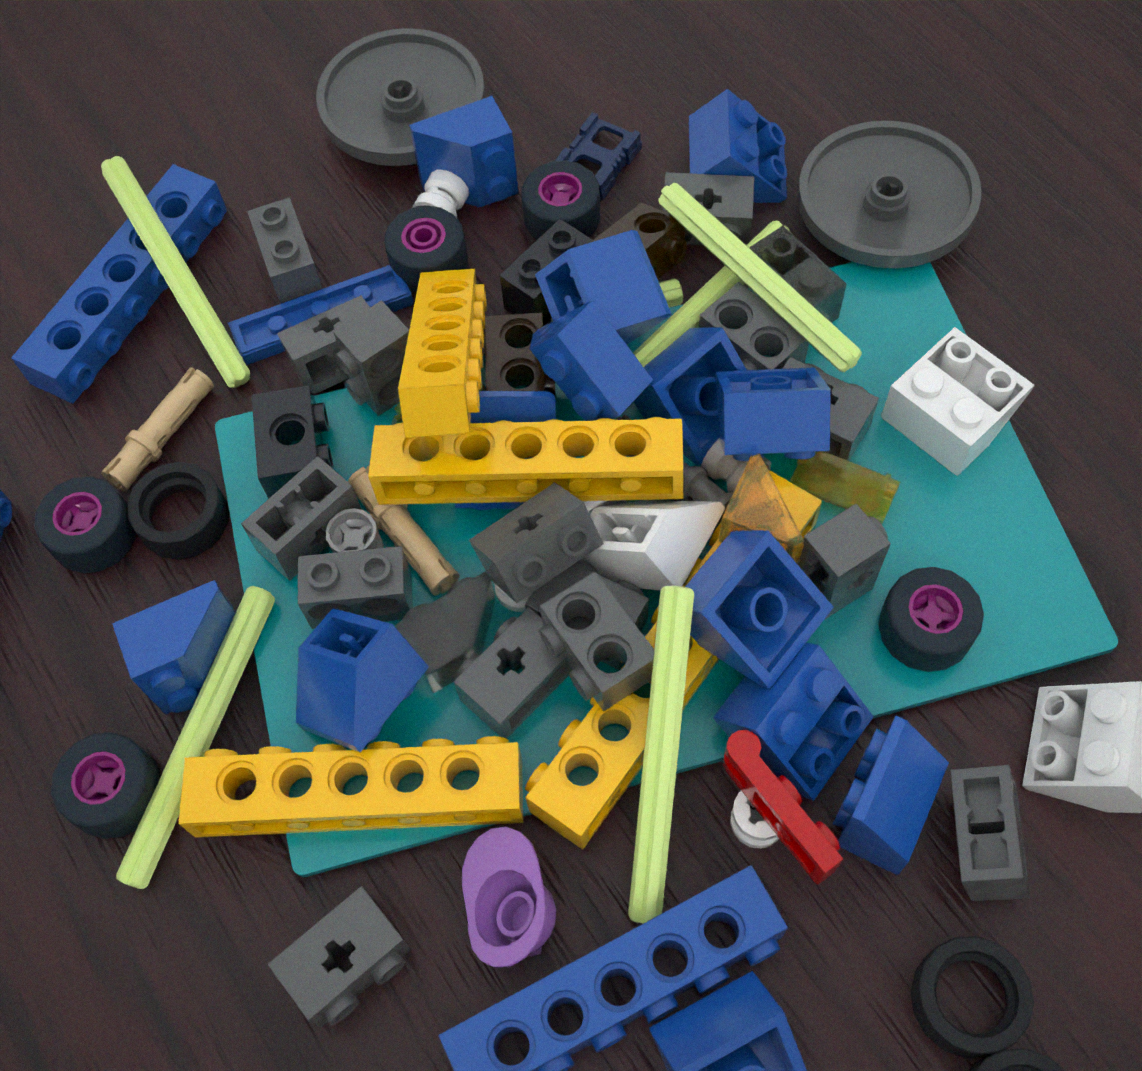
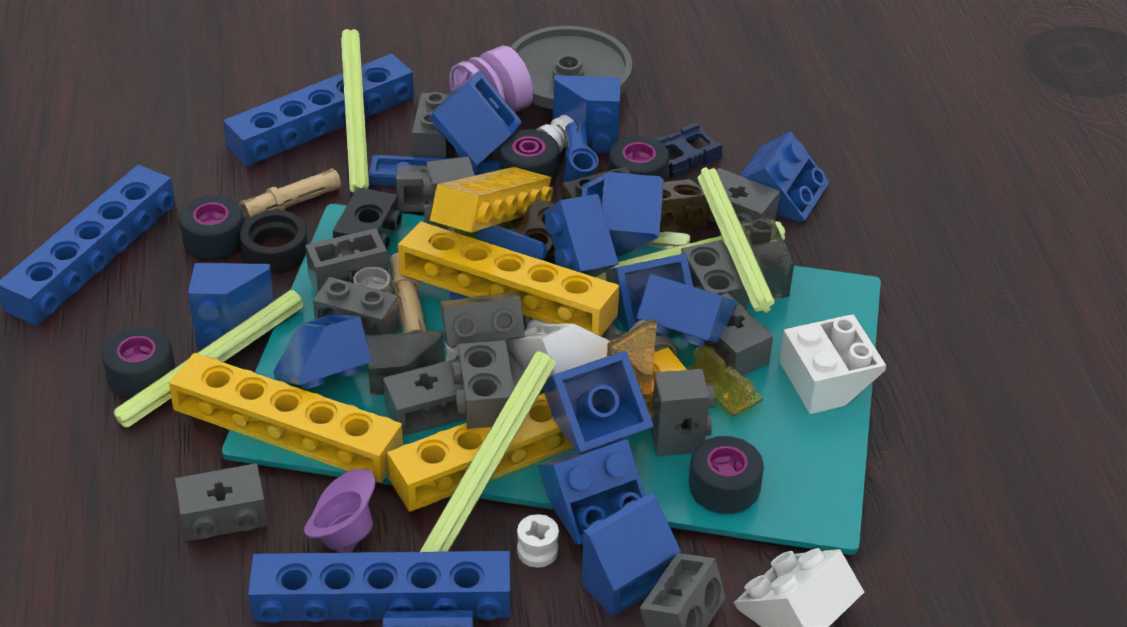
camera: 20 degrees right, 20 degrees down
red plate [723,730,843,885] -> none
dark grey dish [798,121,982,268] -> none
none -> blue slope [429,70,522,169]
none -> lavender wheel [449,45,533,113]
none -> blue pin [562,122,599,182]

